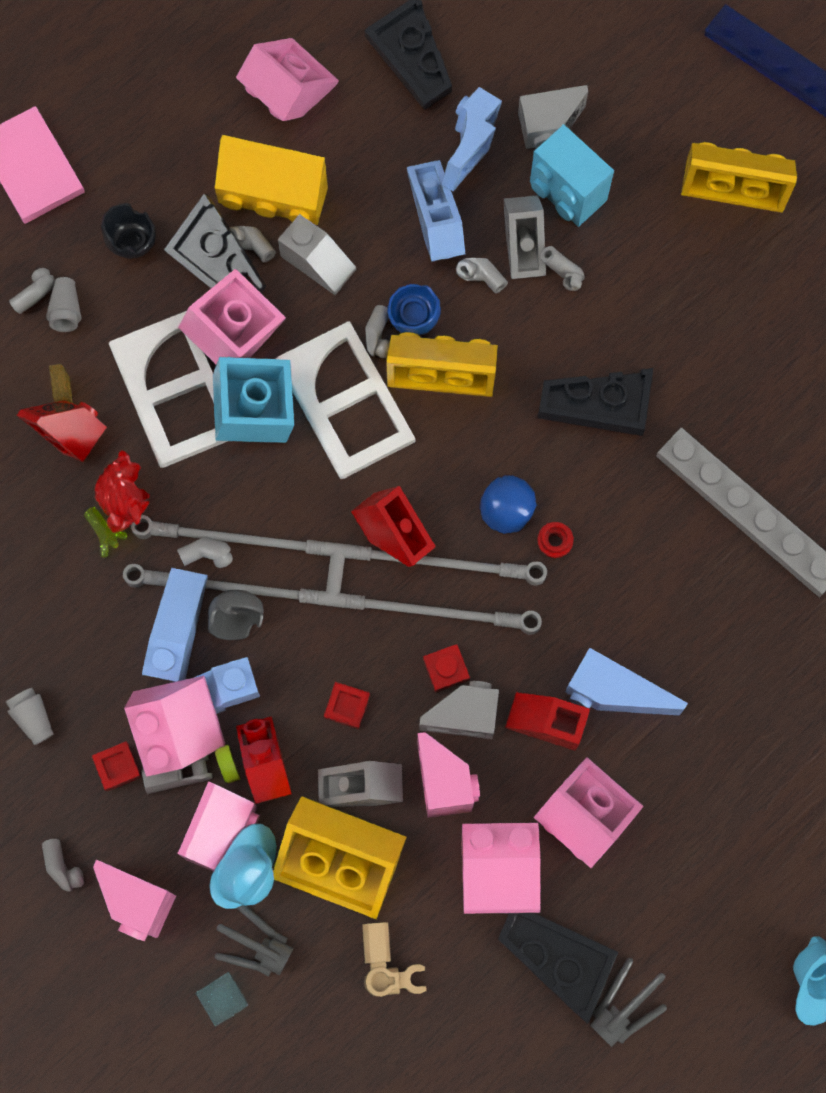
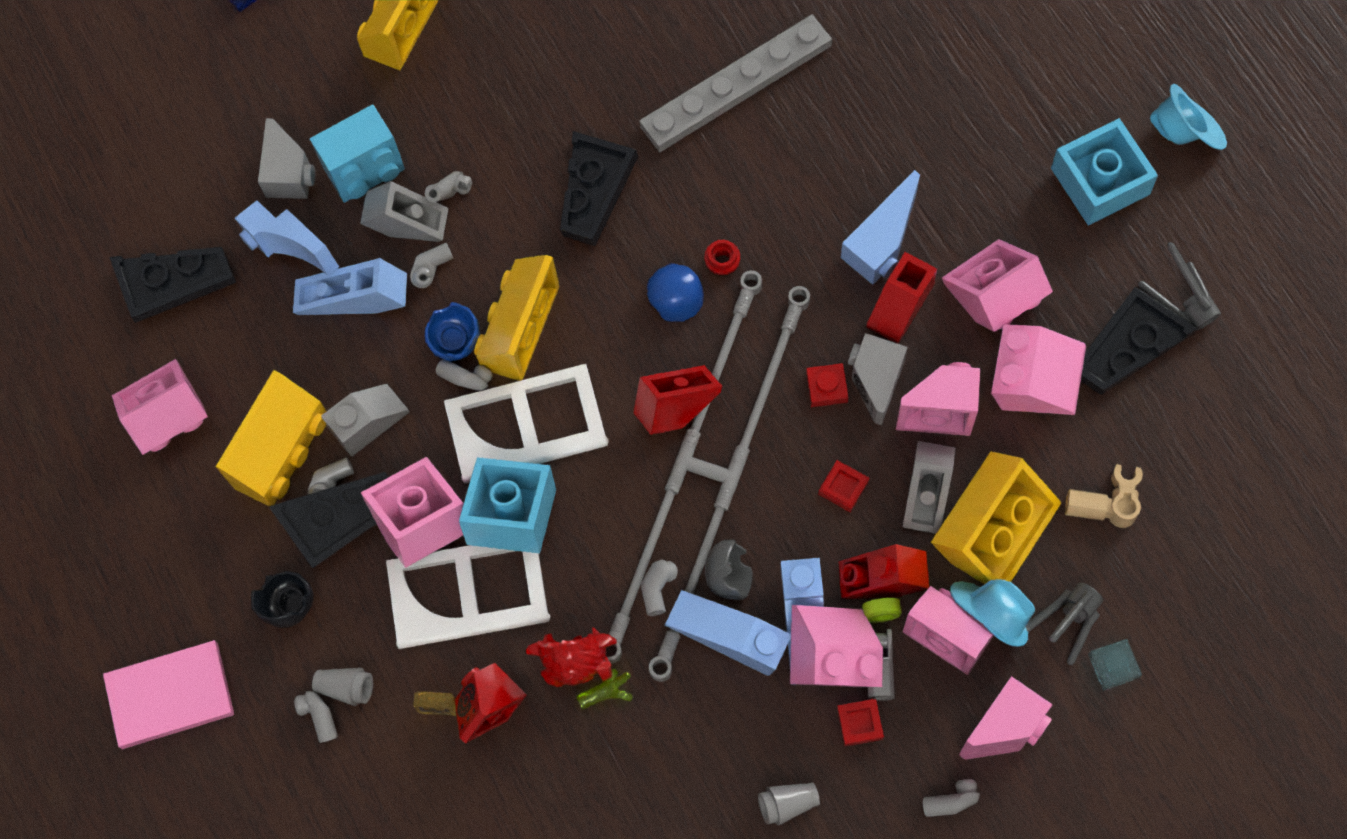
camera: 70 degrees left, 5 degrees down
none -> medium azure brick [1051,118,1158,226]

